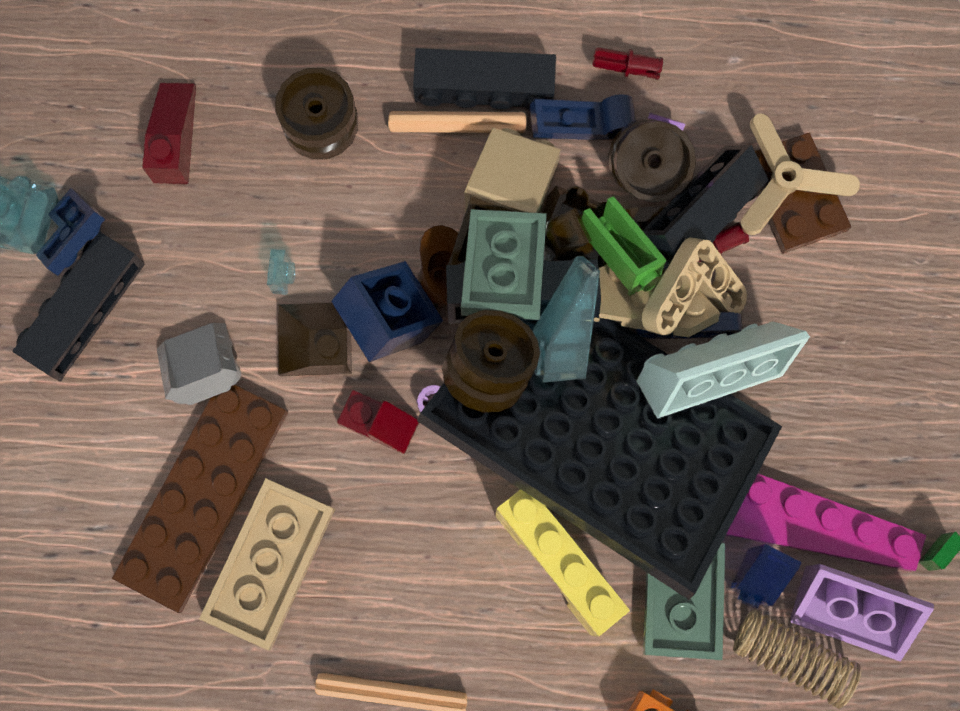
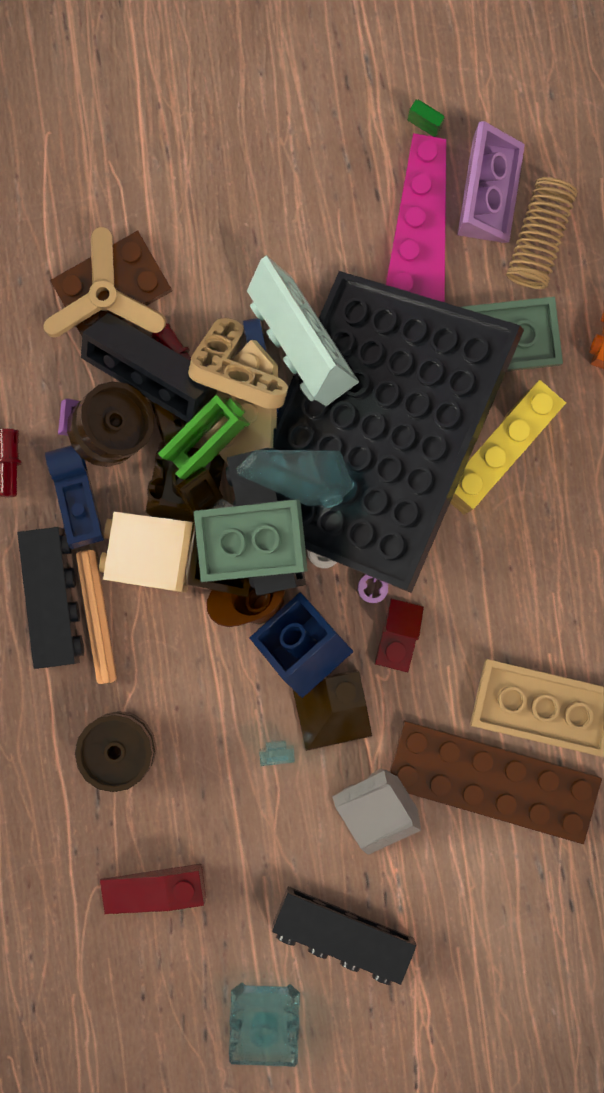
camera: 105 degrees left, 10 degrees up
dark blue plate [36,188,105,276] -> none
dark brown wheel [442,310,540,412] -> none
clear blue slope [730,544,802,609] -> none

